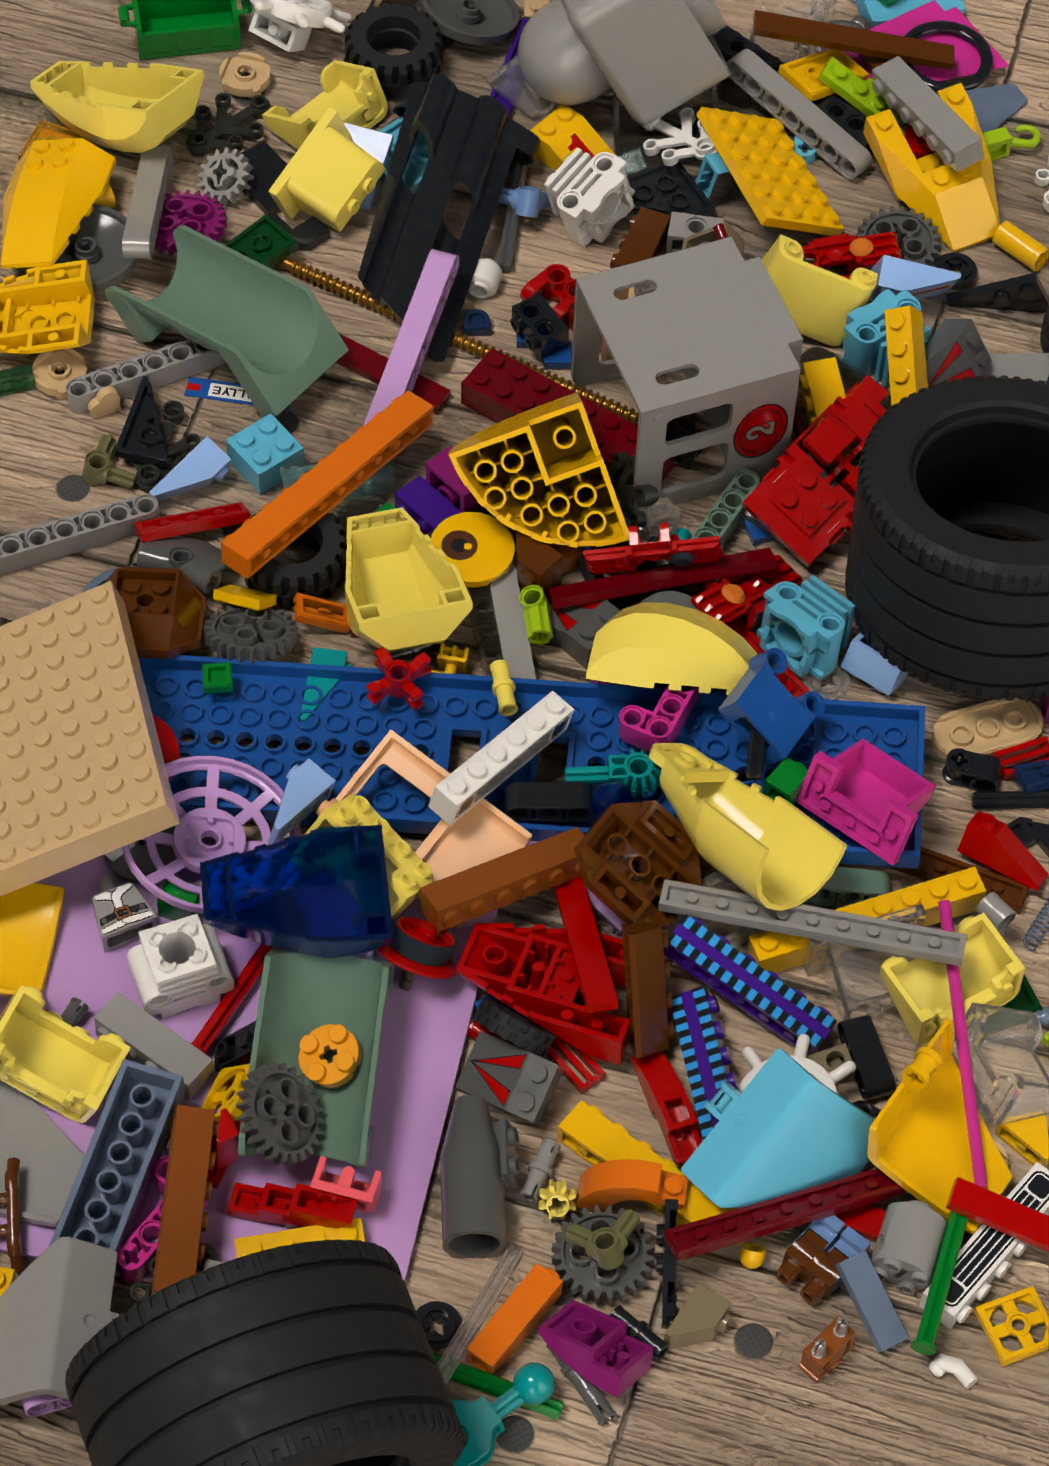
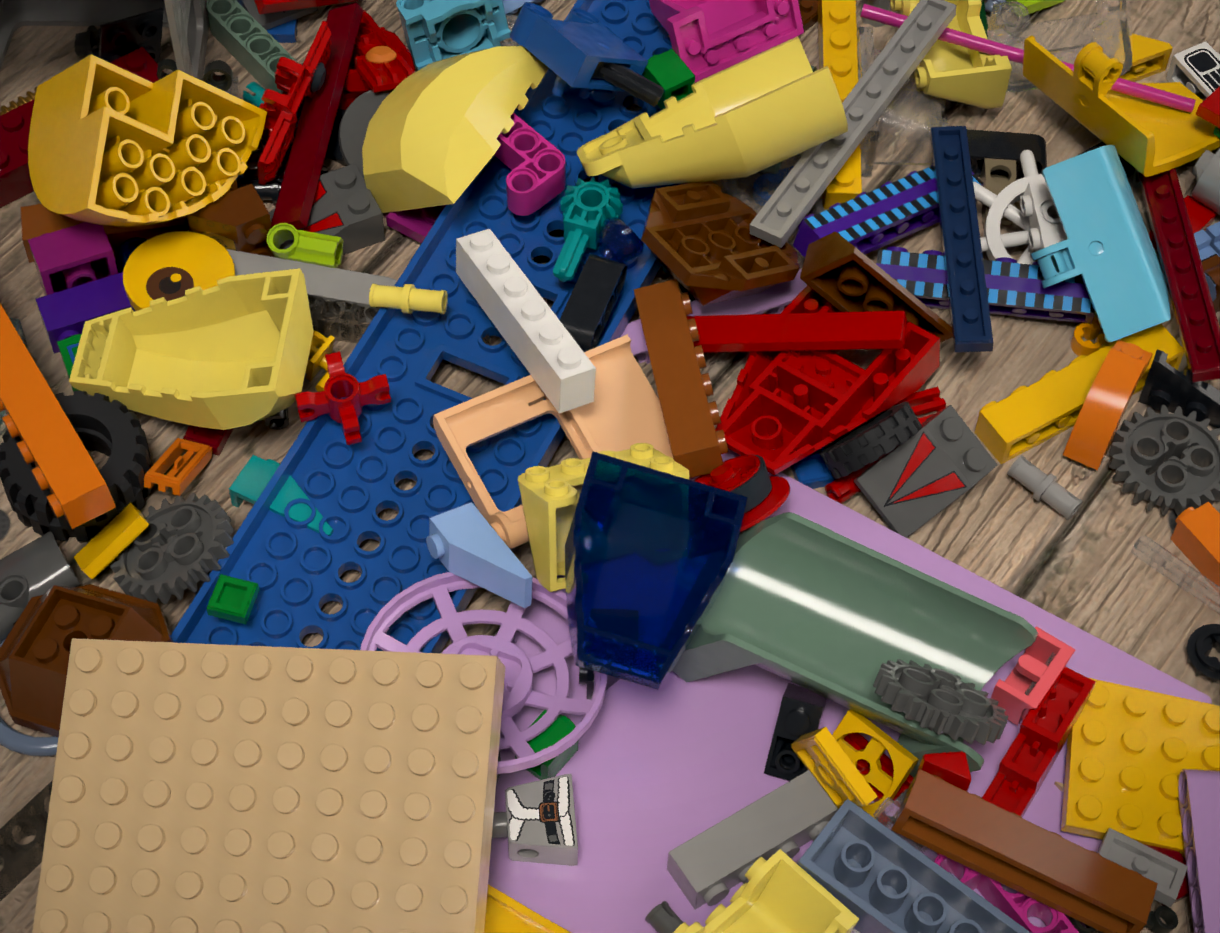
camera: 70 degrees left, 0 degrees up
white piece [127,913,234,1019] -> none
red axle [191,934,282,1056] -> none
light orange plate [298,1024,362,1088] -> none
dark grey piece [440,1095,520,1258] -> none
light yellow gear [539,1179,576,1220] -> none
olive axle [565,1209,640,1270] -> none
red slope [630,1051,702,1167] -> none
none -> yellow piece [791,727,878,809]
none -> dark blue tile [930,126,994,352]

